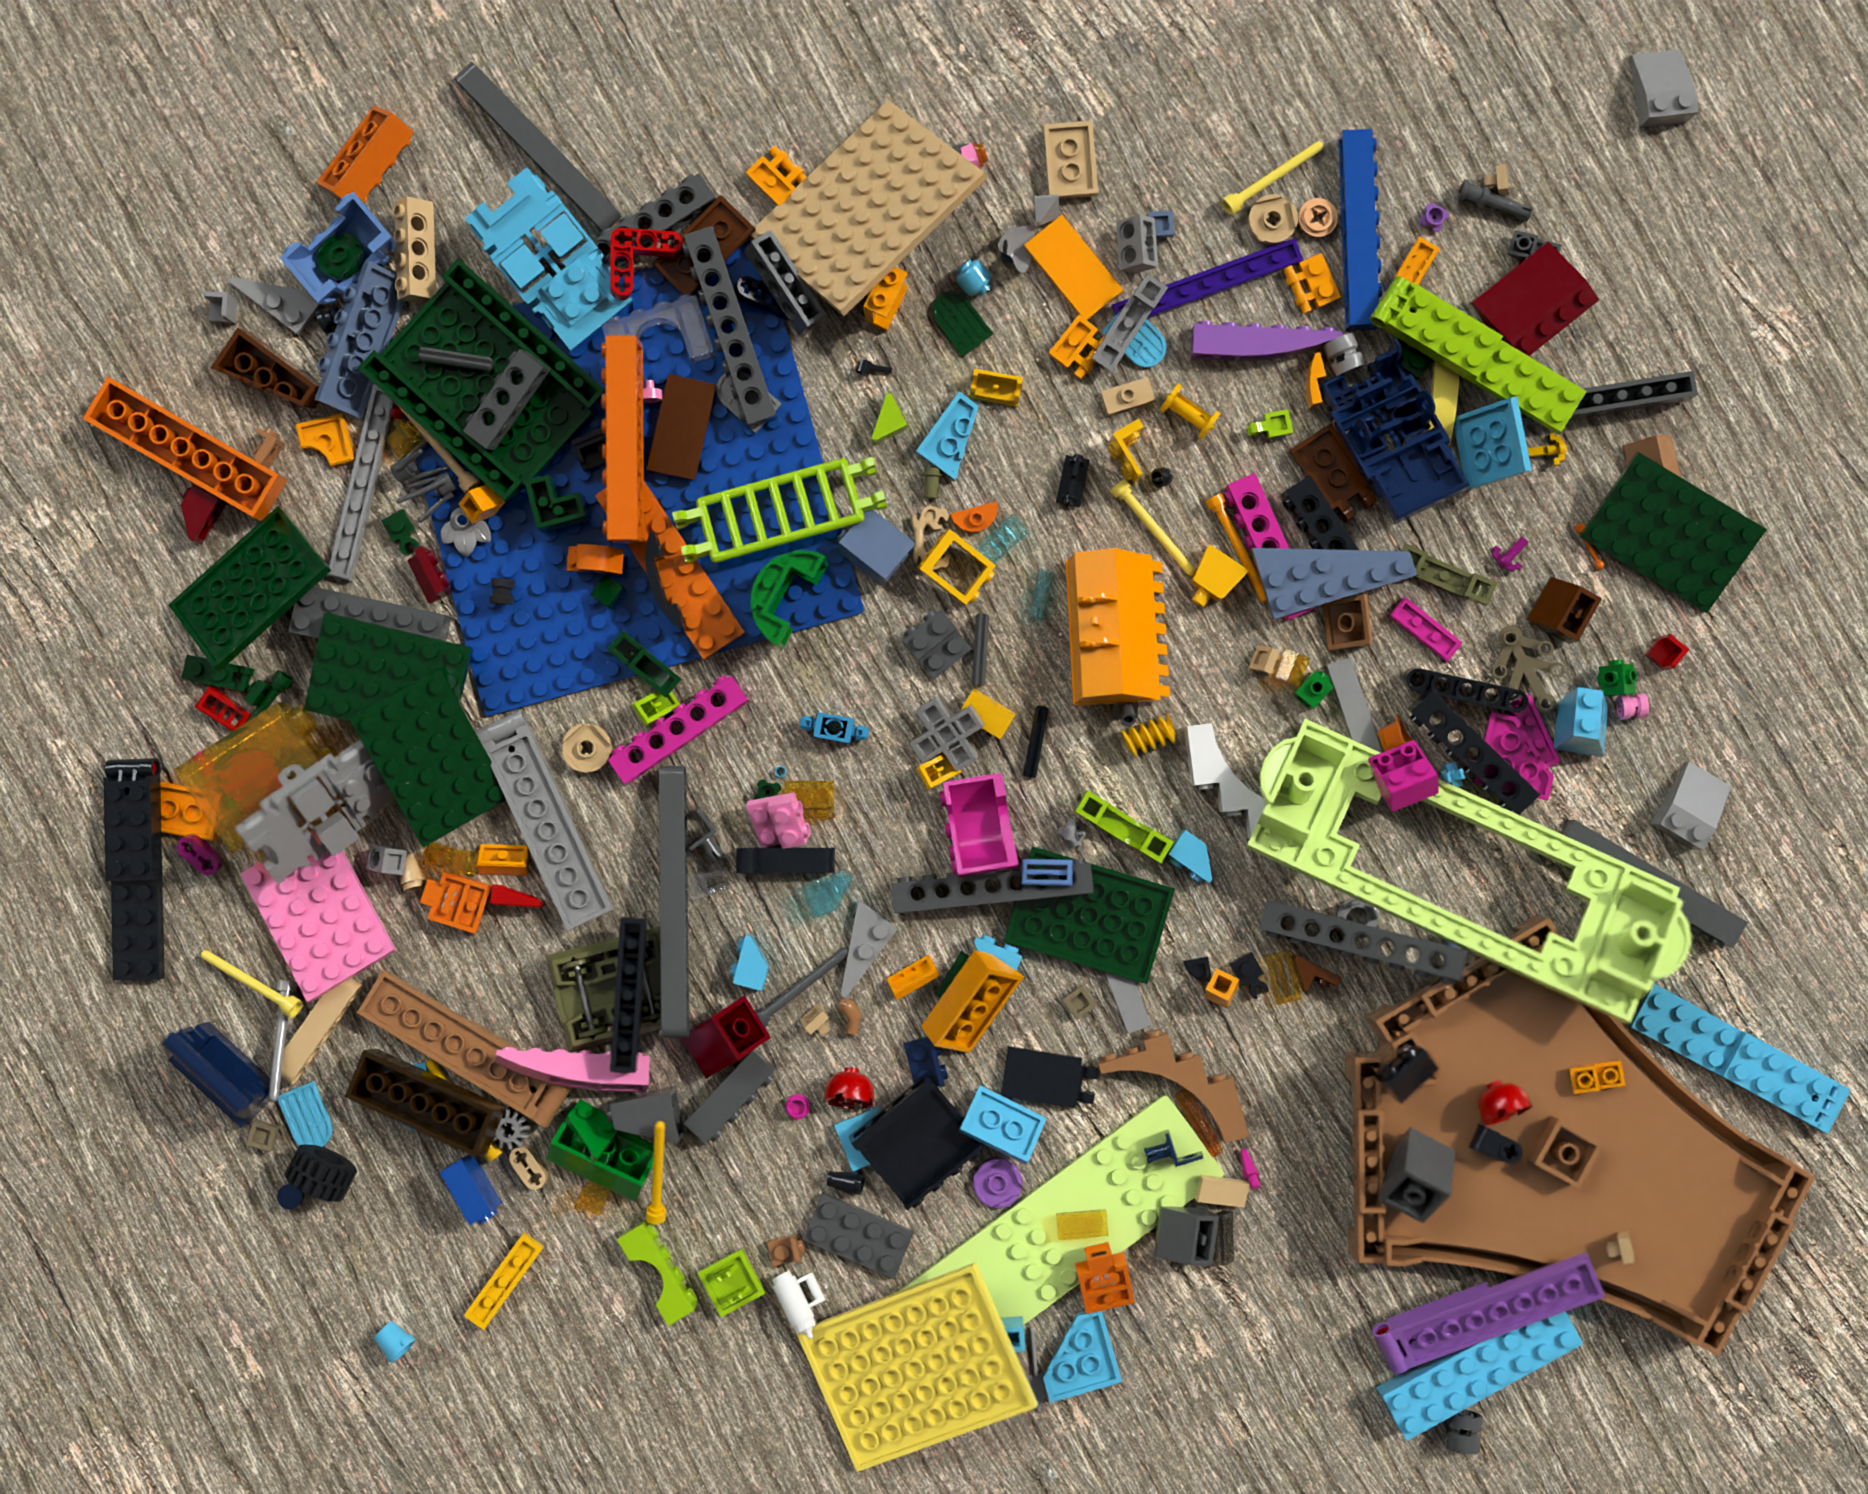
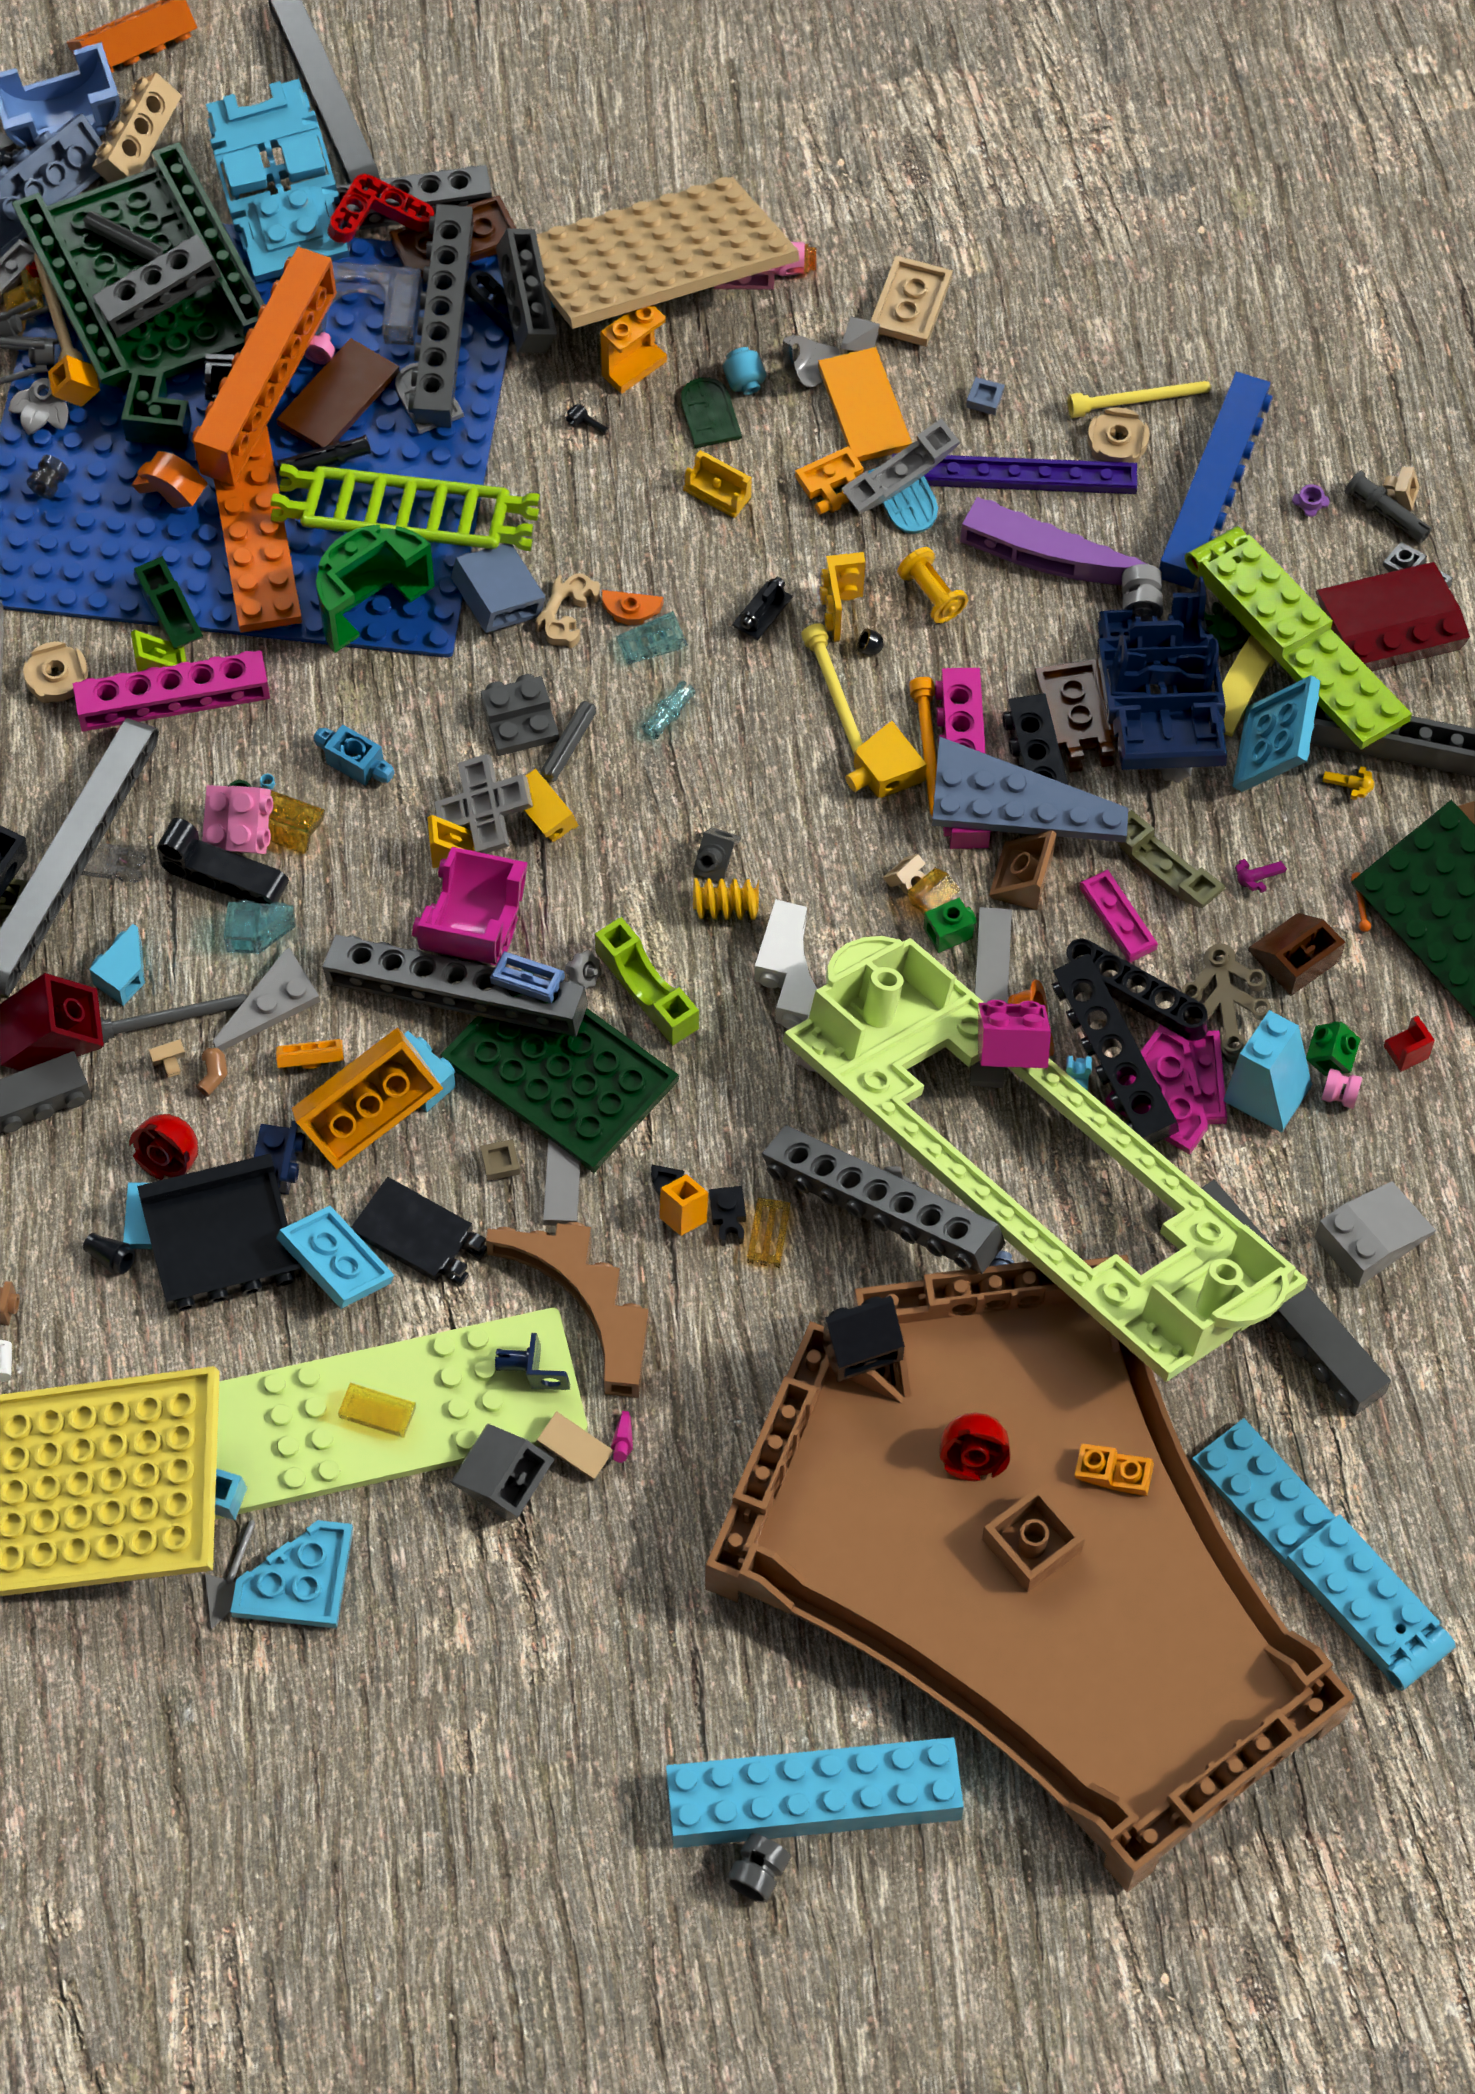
camera: 20 degrees right, 25 degrees down
dark green tile [316,233,365,281] -> none
dark green slope [590,575,625,609] -> none
black slope [646,532,687,631] -> none
dark grey bracket [687,806,725,864] -> none
light orange plate [745,146,806,206] -> none
dark pink plate [785,1094,810,1119] -> none
dark grey plate [803,1192,914,1279] -> none
lime slope [871,392,908,445] -> none
medium azure wing [915,391,979,481] -> none
yellow window [916,529,996,605] -> none
olive pin [922,468,942,499] -> none
medium lavender tile [973,1157,1023,1209] -> none
black axle [1023,706,1049,778] -> none
light orange piece [1065,548,1170,706] -> none
orange piece [1075,1242,1135,1314] -> none
tan plate [1100,377,1155,416] -> none
light grey brick [1116,214,1158,274] -> none
medium azure slope [1167,830,1212,884] -> none
clear orange axle [1174,1089,1223,1157] -> none
clear smoke plate [1213,1210,1234,1266] -> none
lime plate [1246,409,1293,439] -> none
light orange plate [1283,253,1341,315] -> none
reddish brown slope [1291,954,1342,993] -> none
light nougat gear [1298,198,1338,238] -> none
light orange slope [1306,352,1326,409] -> none
medium lavender hinge [1372,1252,1605,1374] -> none
dark grey slope [1378,1127,1455,1223] -> none
light orange plate [1393,236,1440,285] -> none
black piece [1469,1124,1523,1163] -> none
tan tile [1606,1231,1635,1264] -> none
none -> black pin [277,435,371,479]

